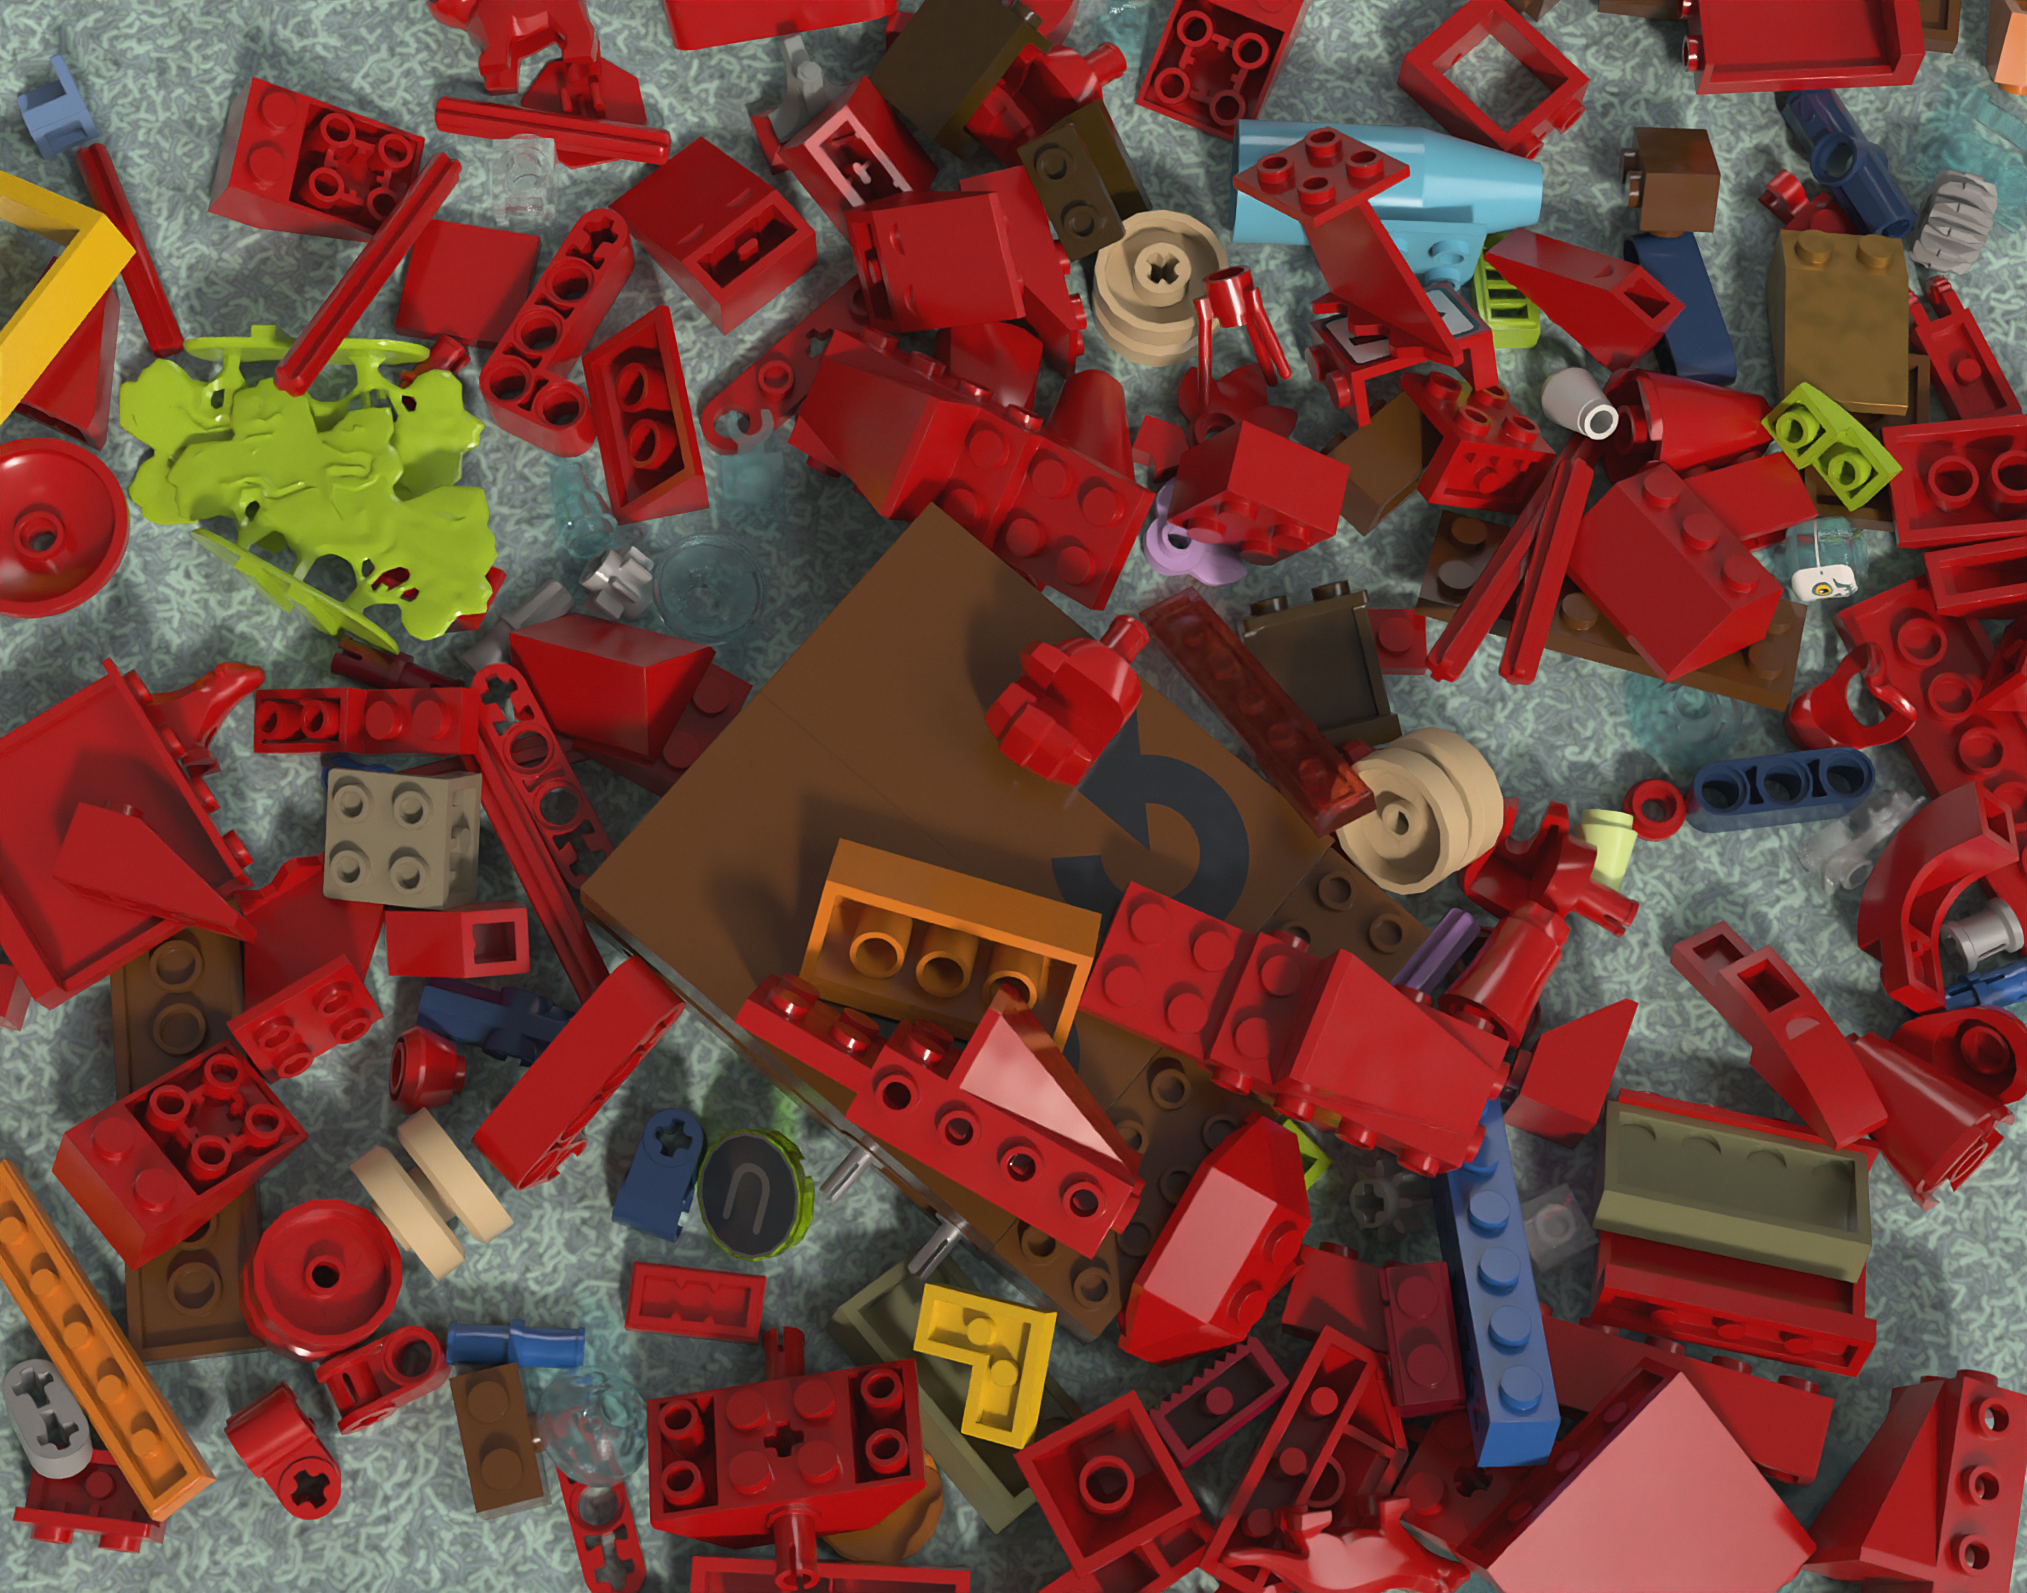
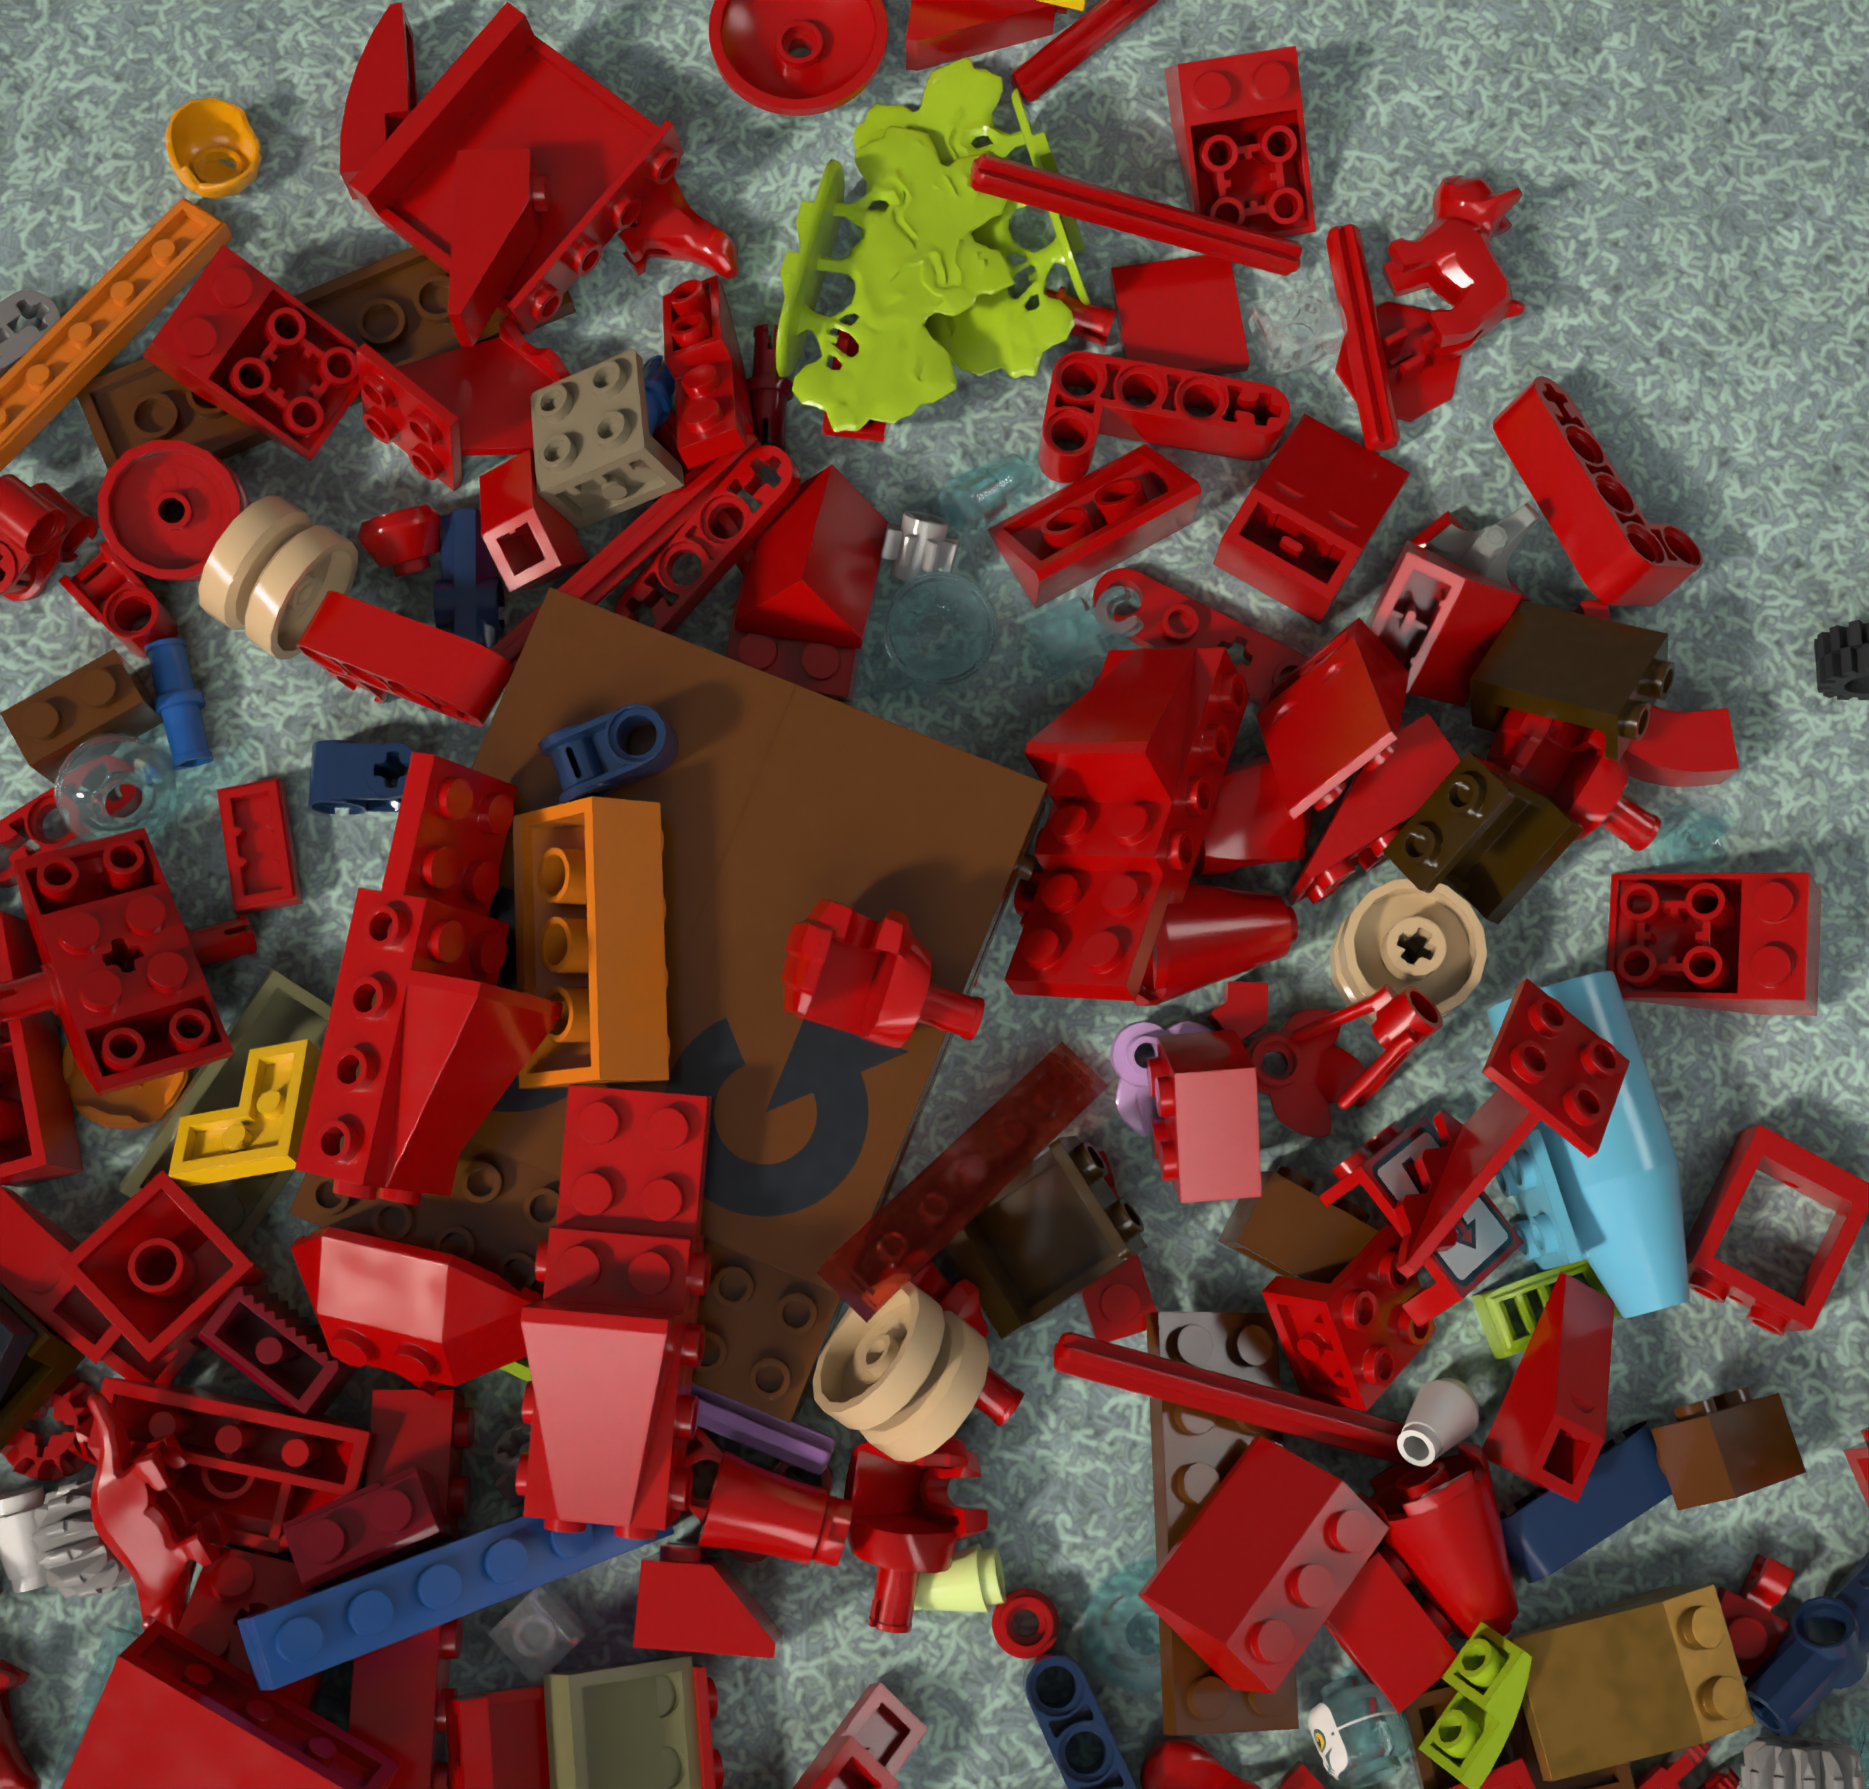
camera: 75 degrees right, 5 degrees up
light grey axle [459,579,575,684] -> none
black tile [697,1126,815,1262] -> none
red axle [1498,458,1594,686] -> none
none -> dark blue piece [538,703,679,804]

